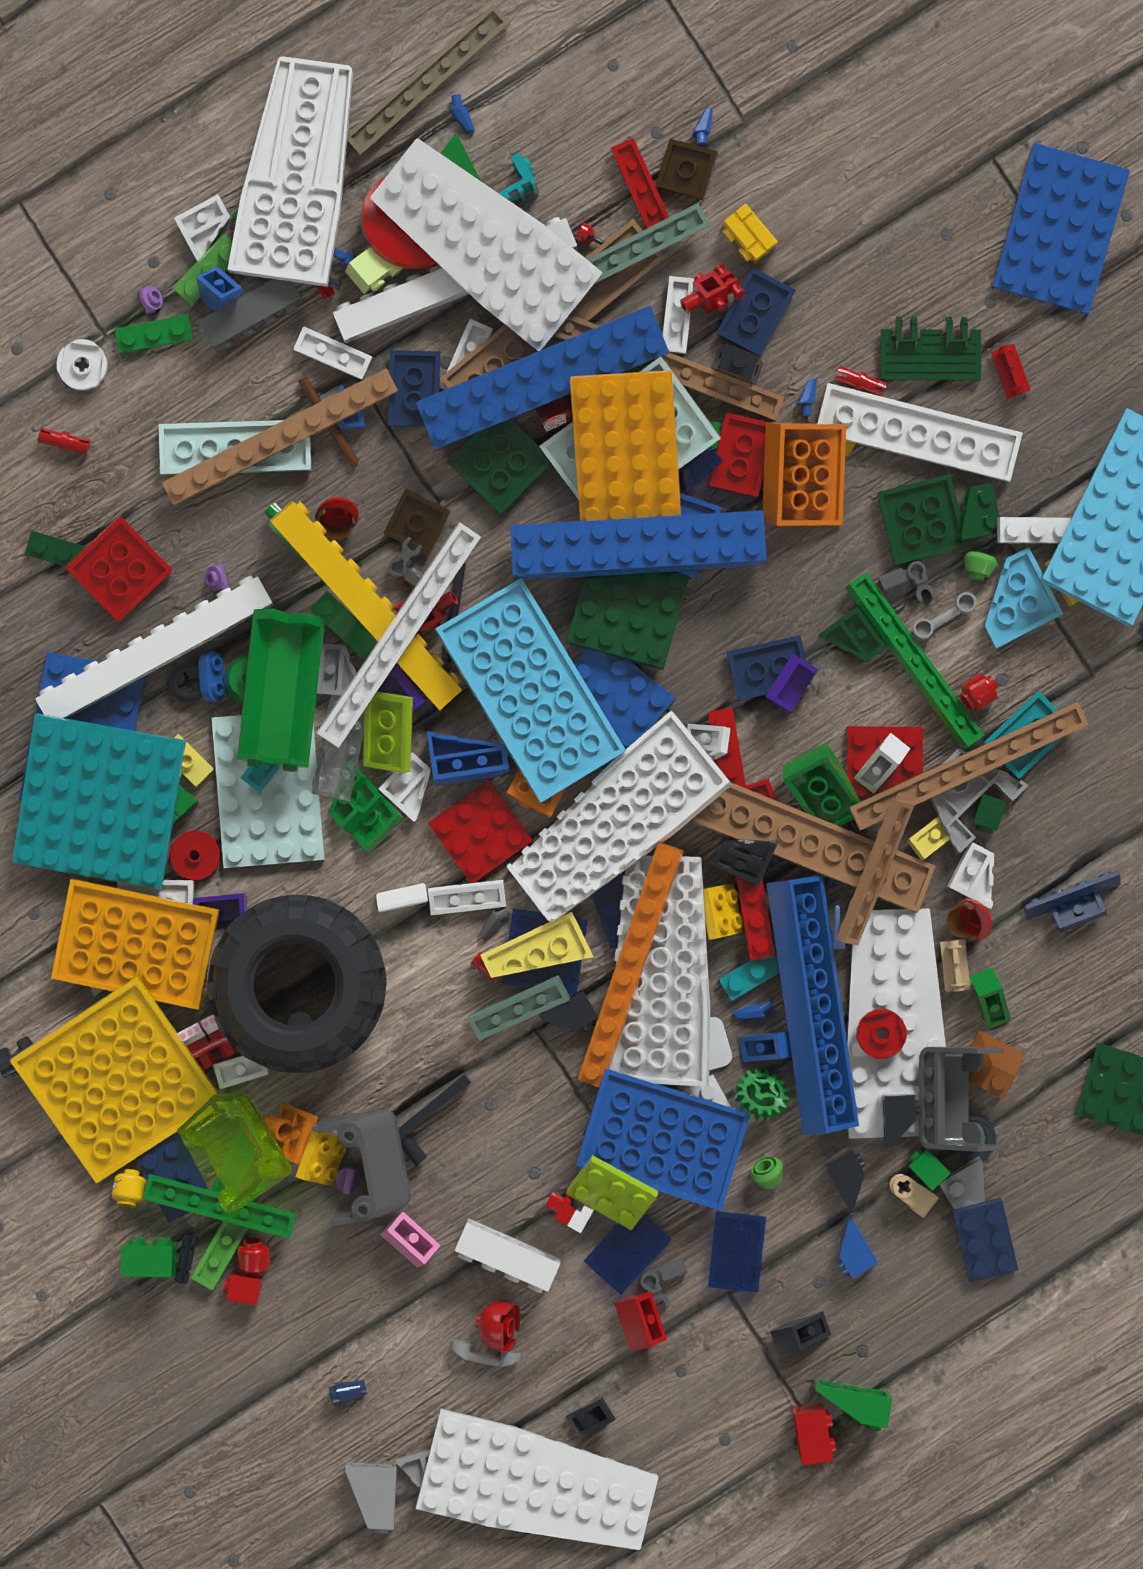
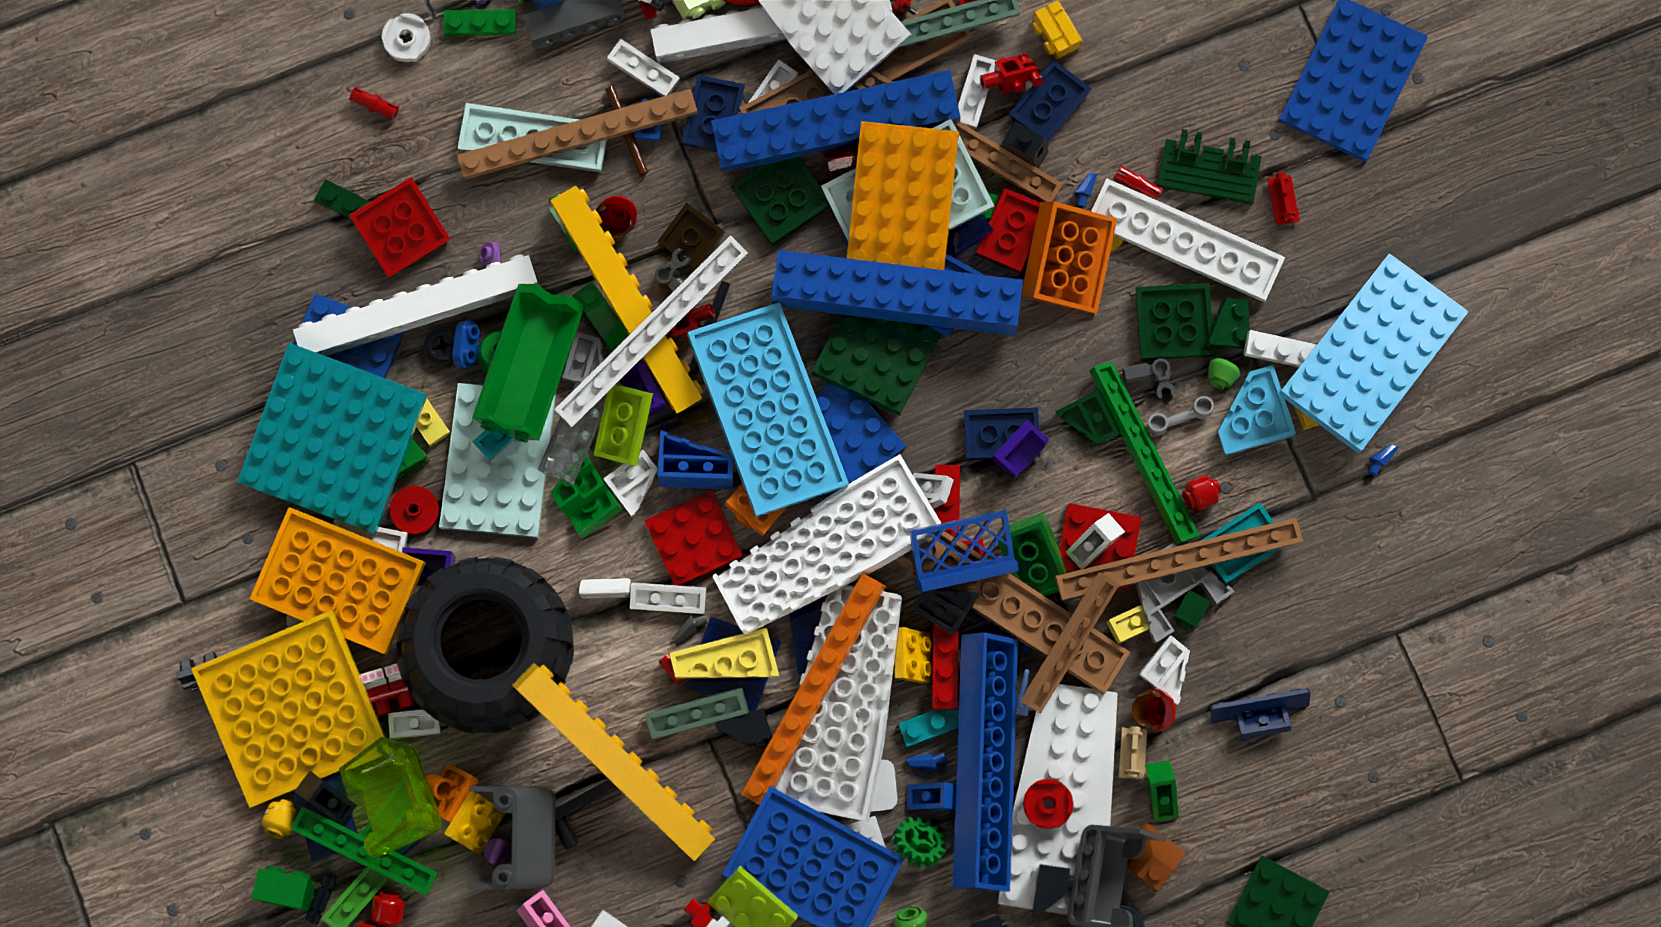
camera: 15 degrees right, 10 degrees down
none -> black slope [295,771,357,825]
none -> yellow brick [512,663,715,861]
none -> blue fence [909,510,1019,592]

